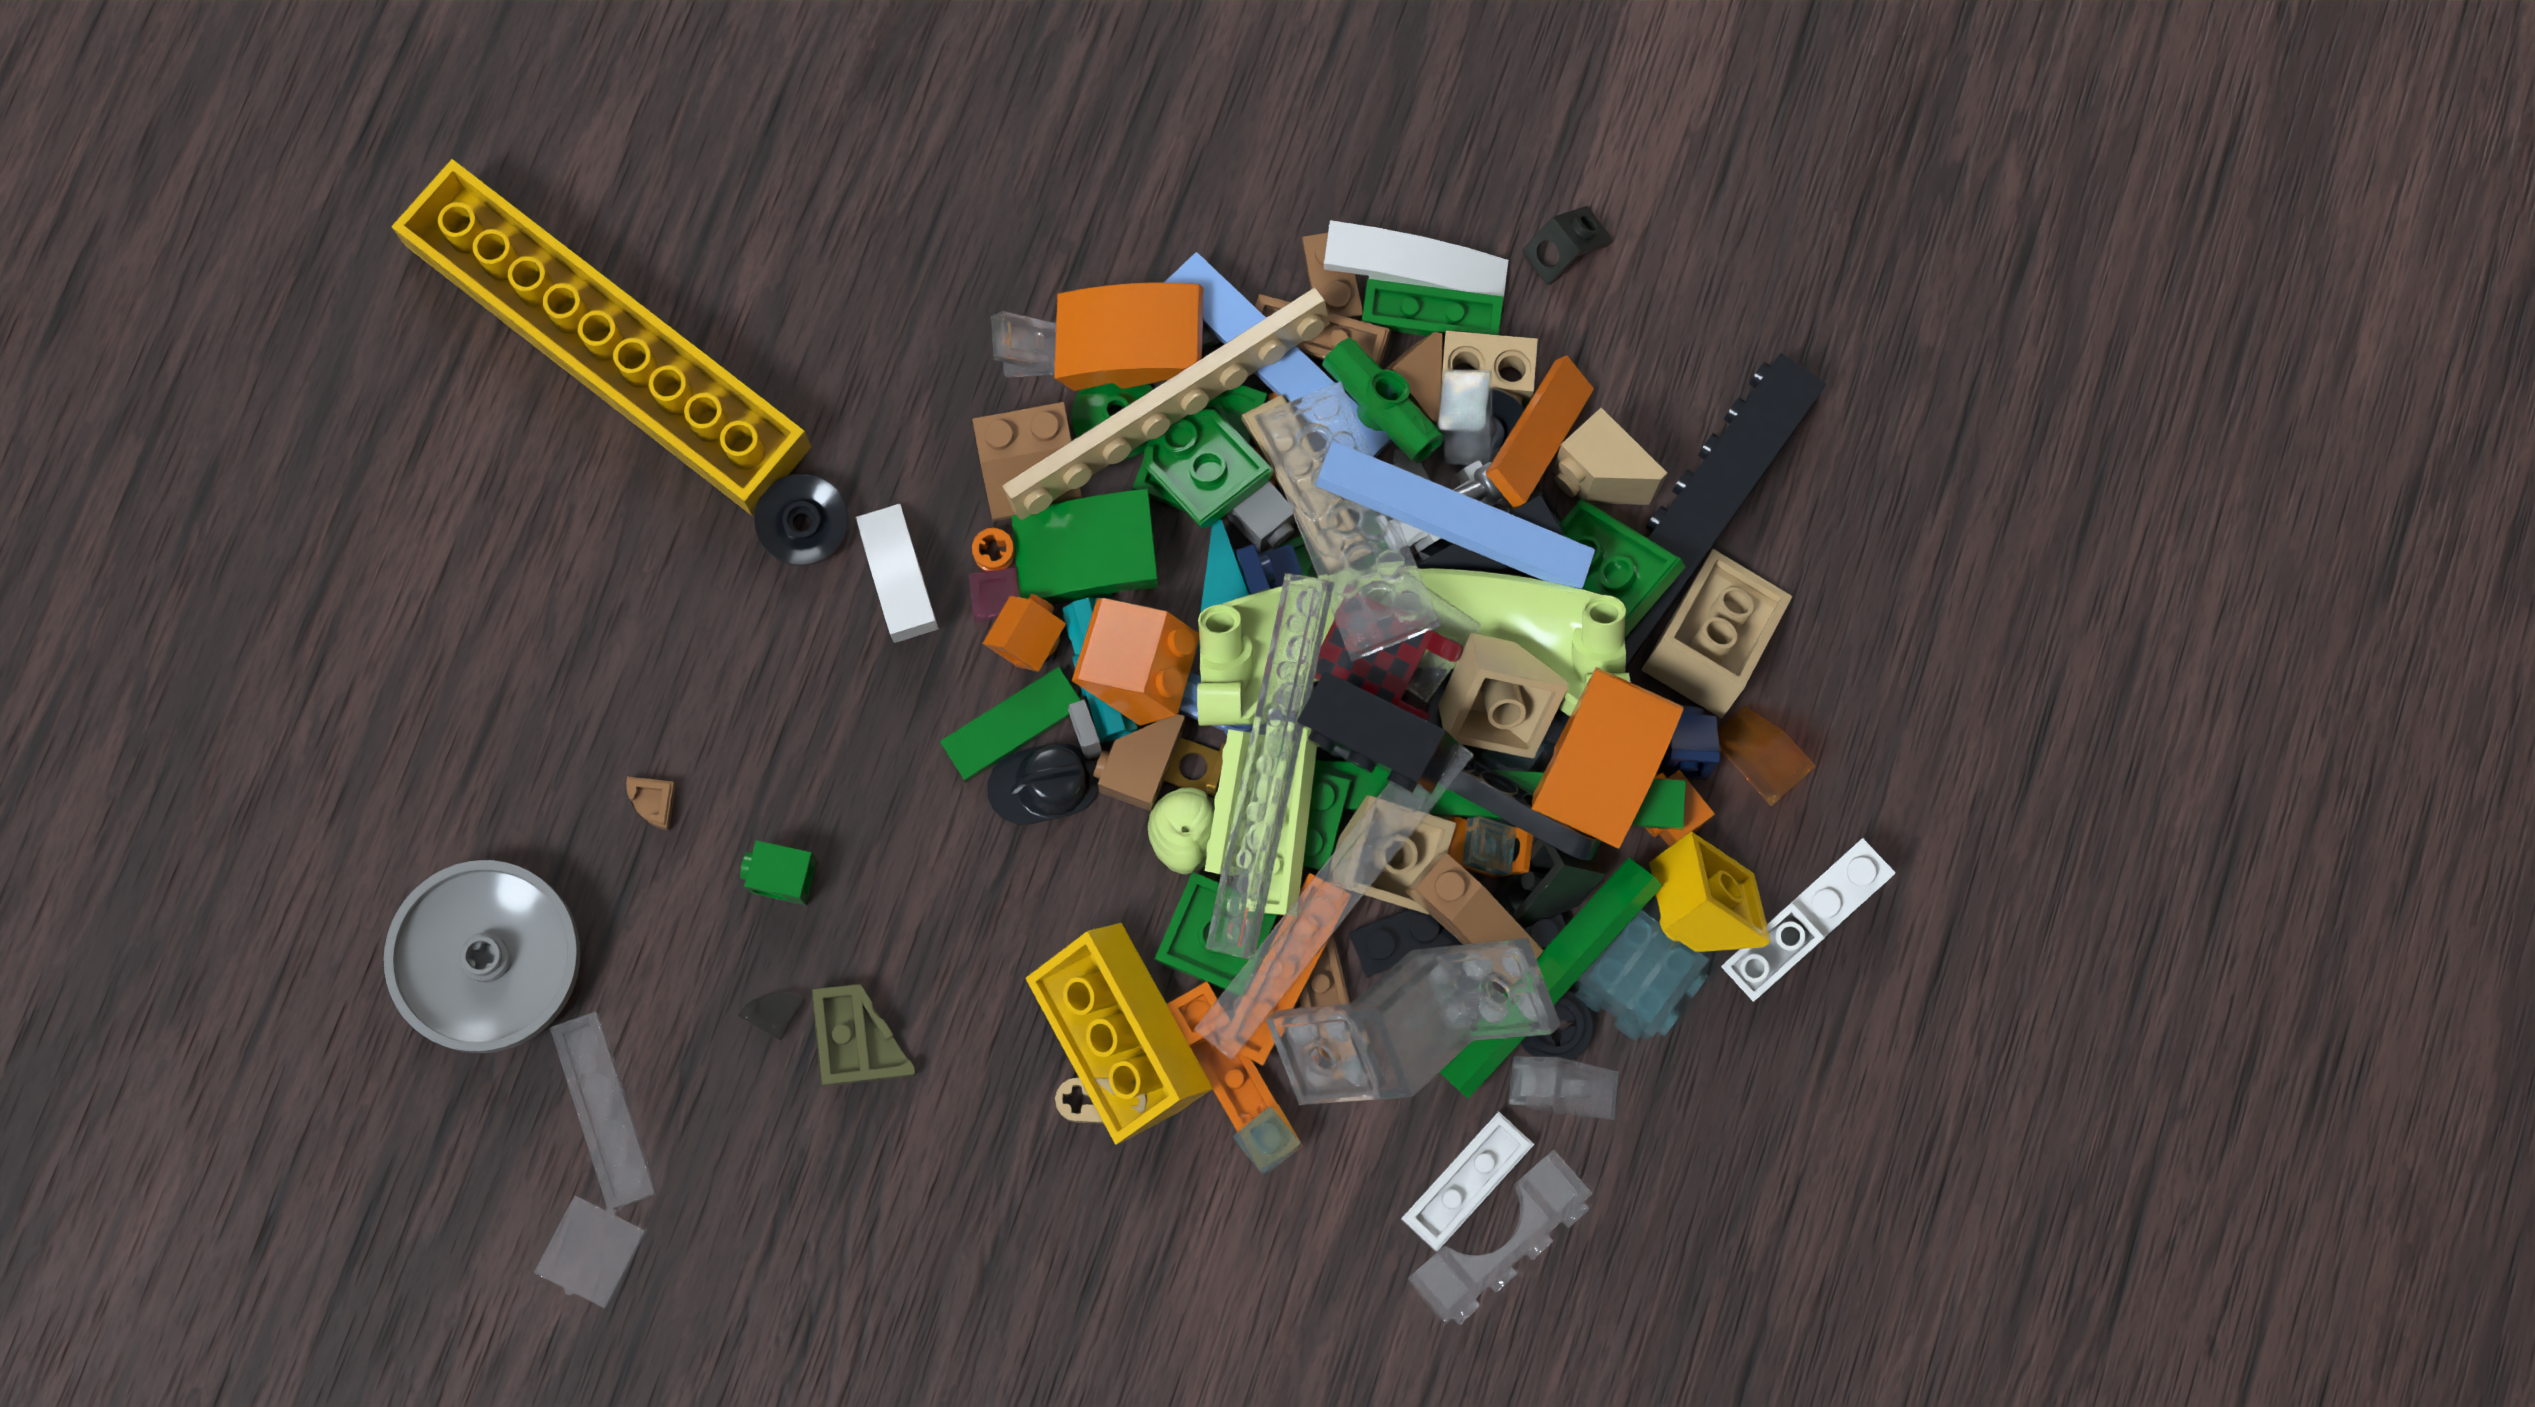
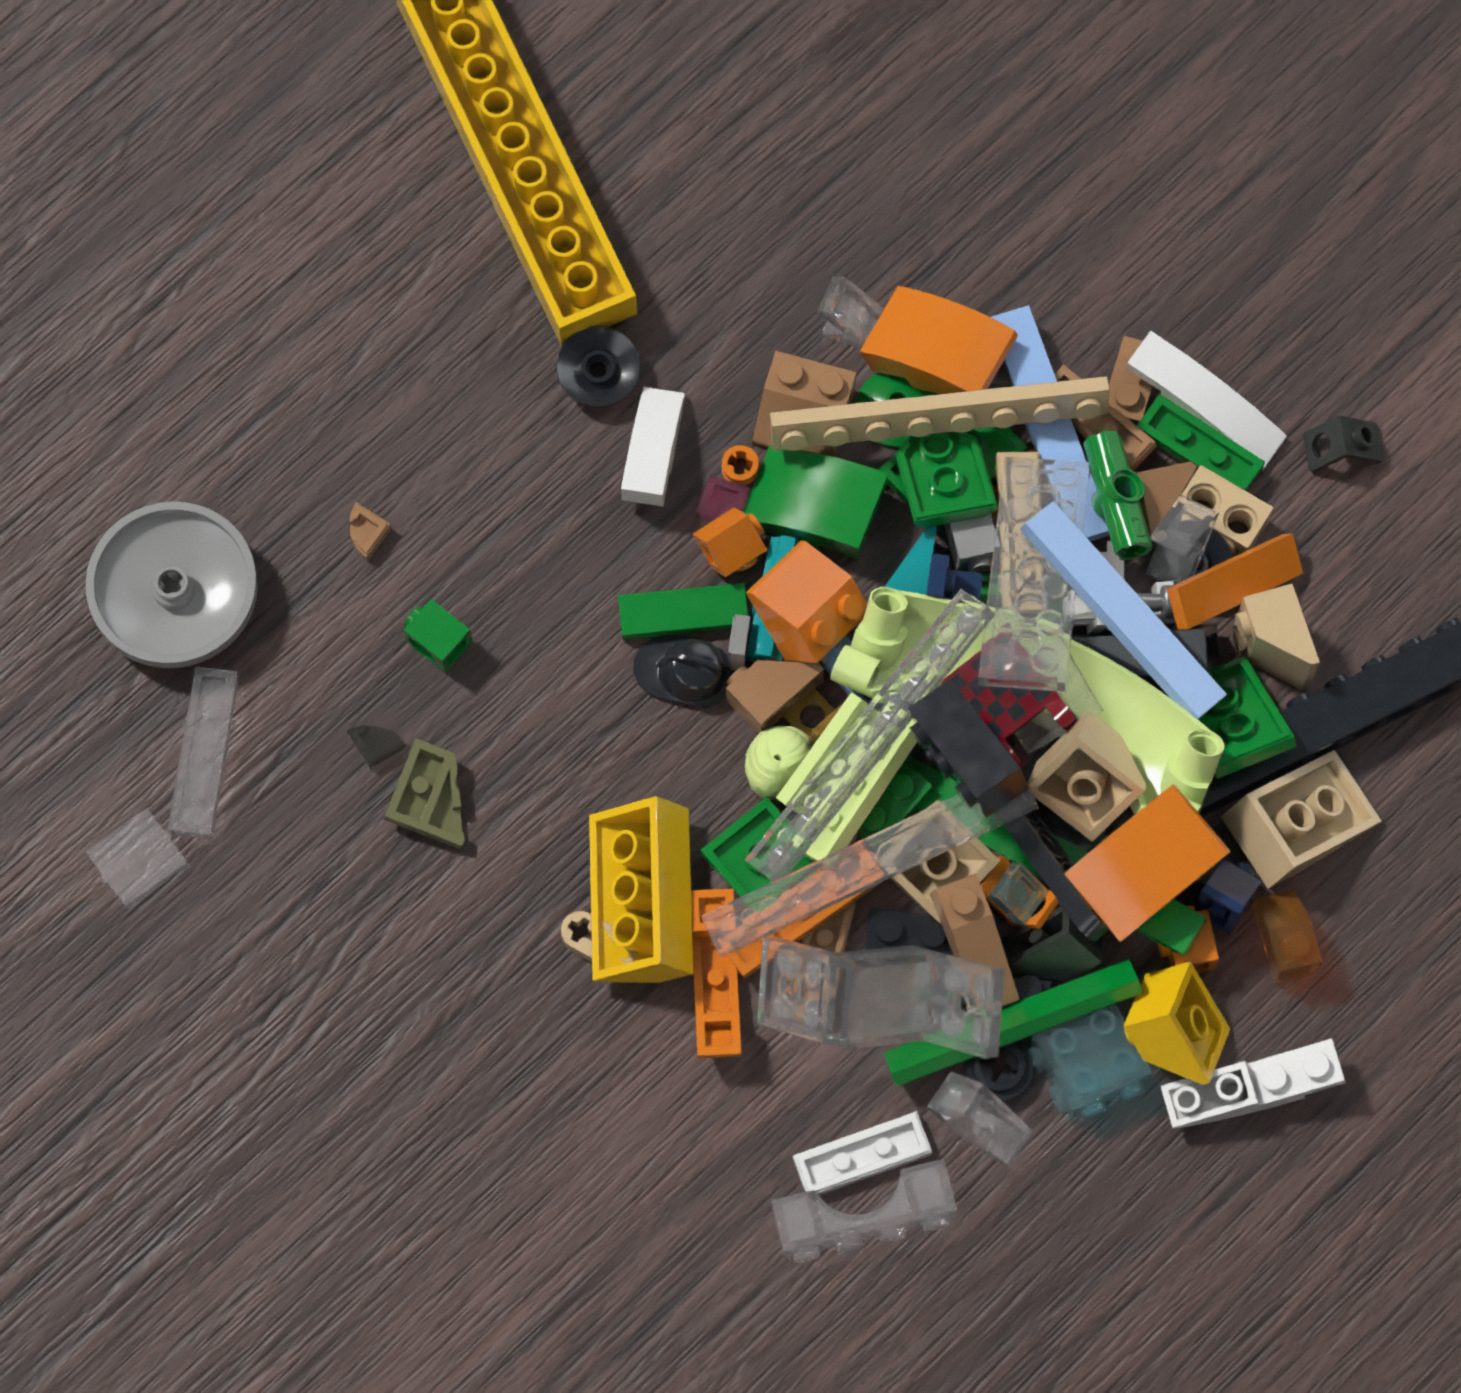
camera: 30 degrees right, 5 degrees down
clear light blue plate [1232,1106,1302,1177] -> none

